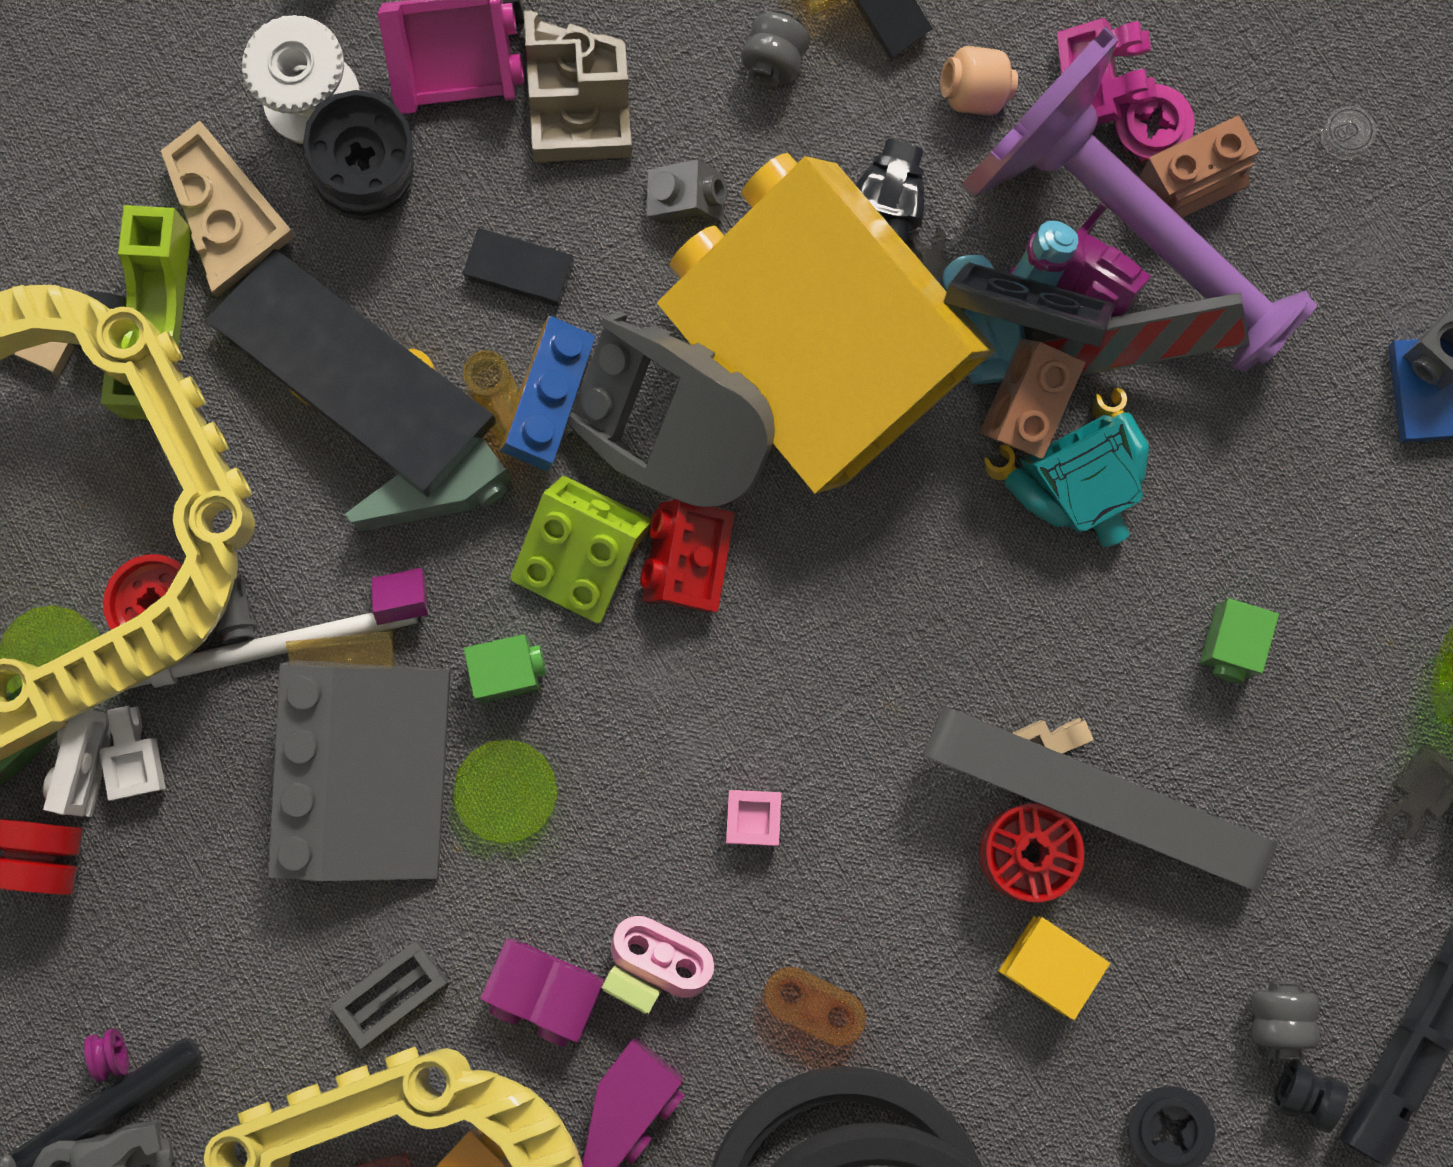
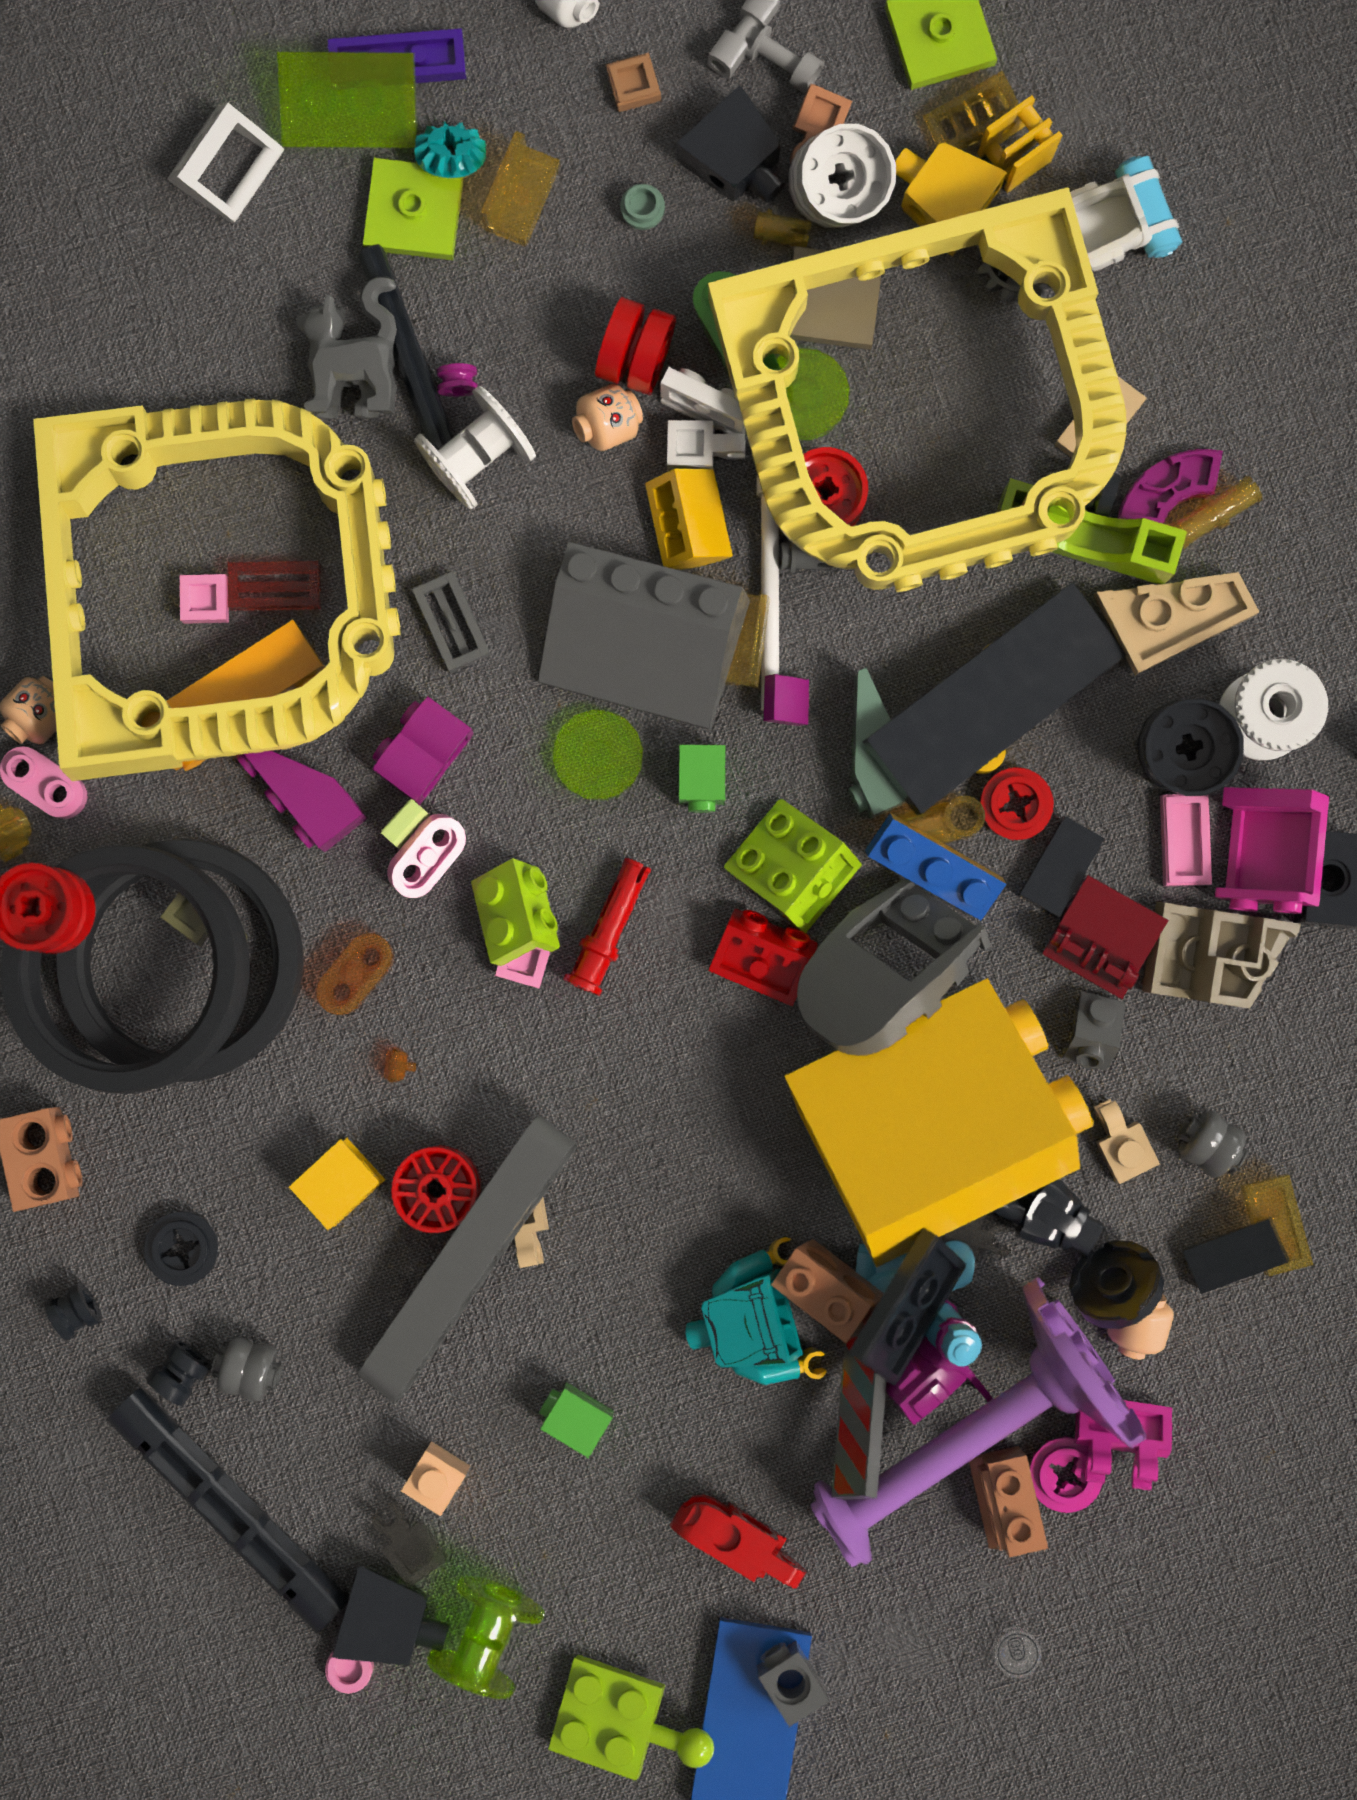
camera: 95 degrees right, 5 degrees up
none -> clear orange rock [384,1047,416,1083]
none -> light nougat brick [401,1441,470,1516]
none -> white hose [414,386,536,510]
none -> lime bracket [471,858,560,966]
none -> red pin [563,858,651,997]
none -> light nougat head [572,384,643,451]
none -> yellow brick [645,469,733,570]
none -> red piece [669,1494,807,1589]
none -> red gear [980,767,1054,841]
none -> dark red hinge [1042,875,1169,999]
none -> black tile [1069,1240,1164,1329]
none -> tan plate [1093,1099,1160,1184]
none -> magenta tile [1116,449,1223,524]
none -> bright pink tile [1160,794,1212,887]
none -> clear yellow pin [1169,476,1263,548]

